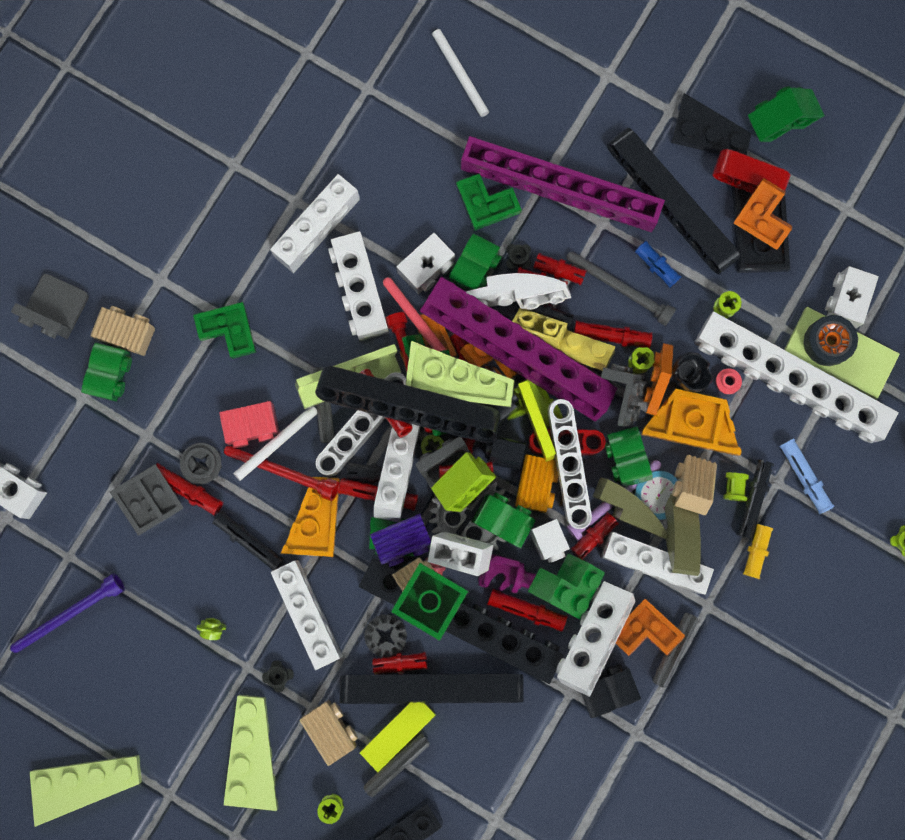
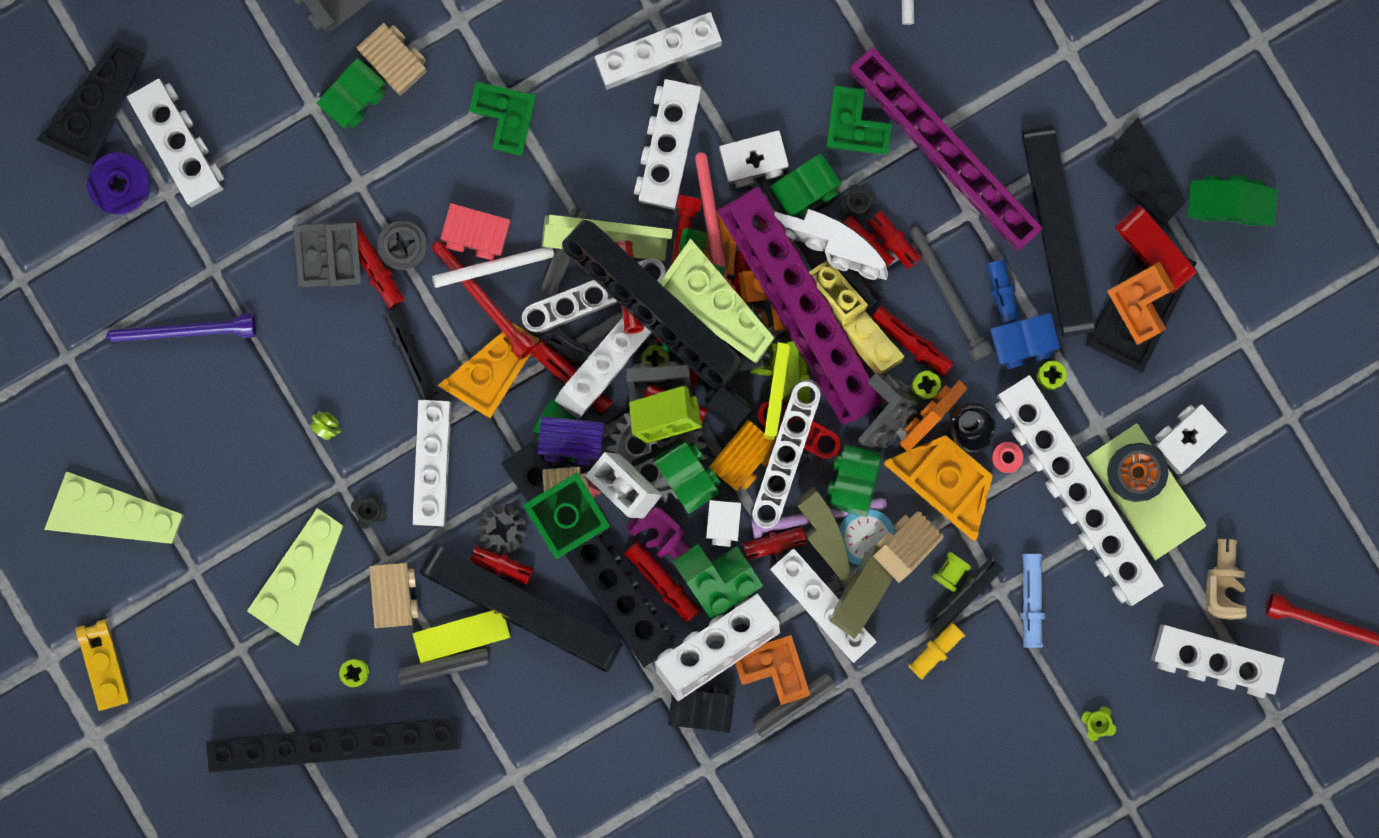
camera: 20 degrees right, 5 degrees up
none -> blue brick [989,313,1060,369]

